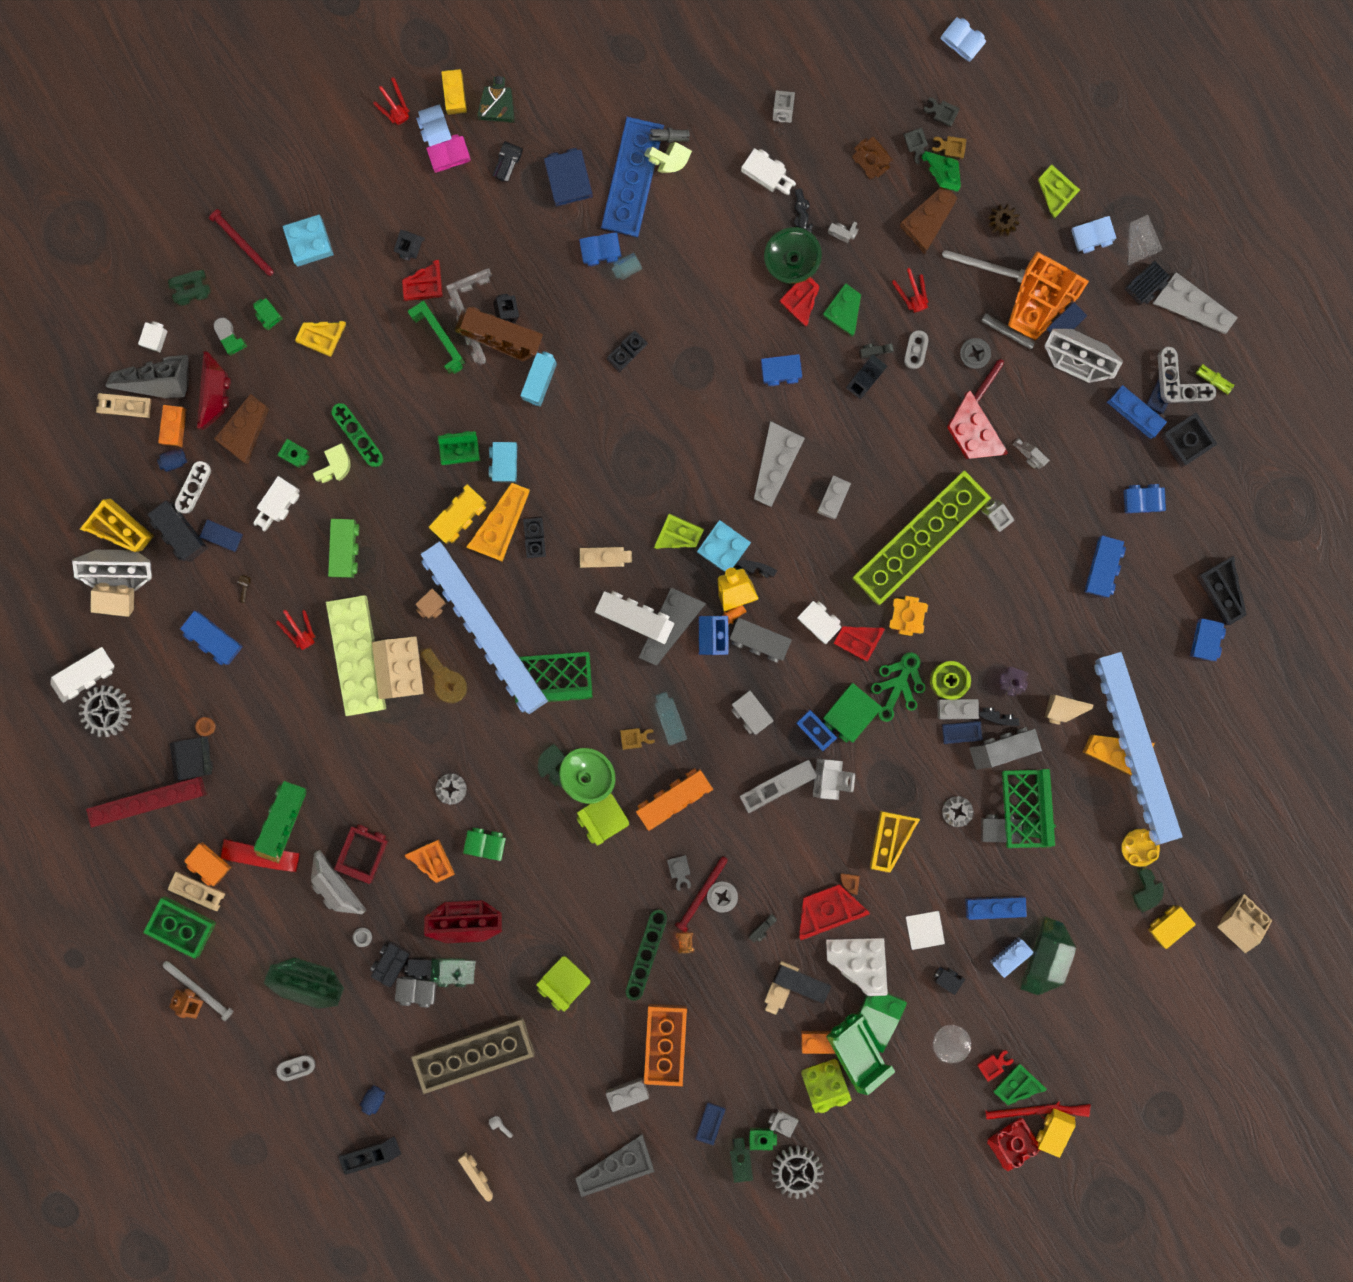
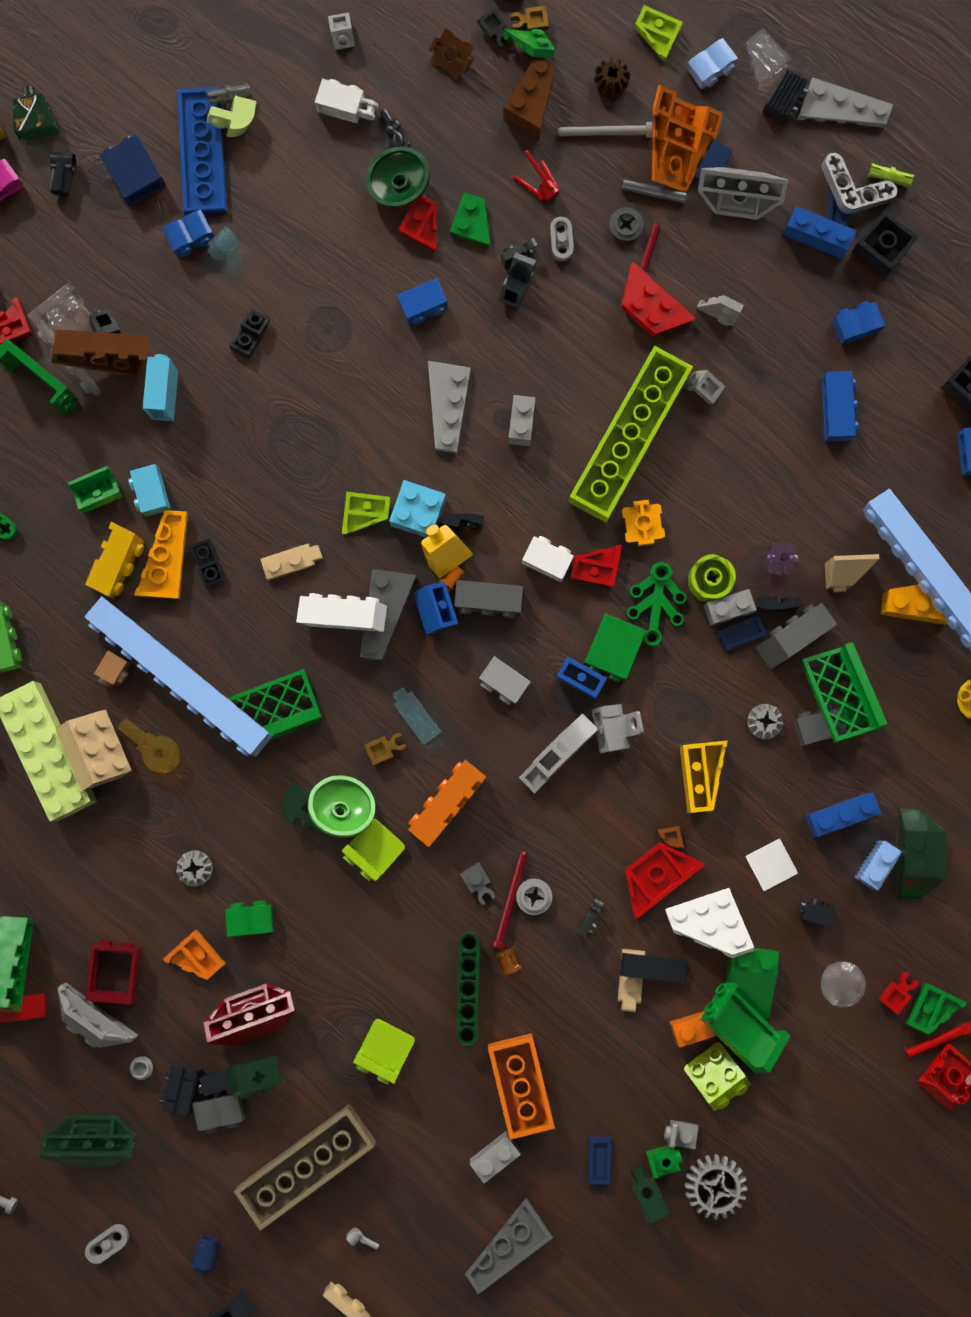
camera: 15 degrees left, 5 degrees down
light grey bracket [827,221,859,243] -> none

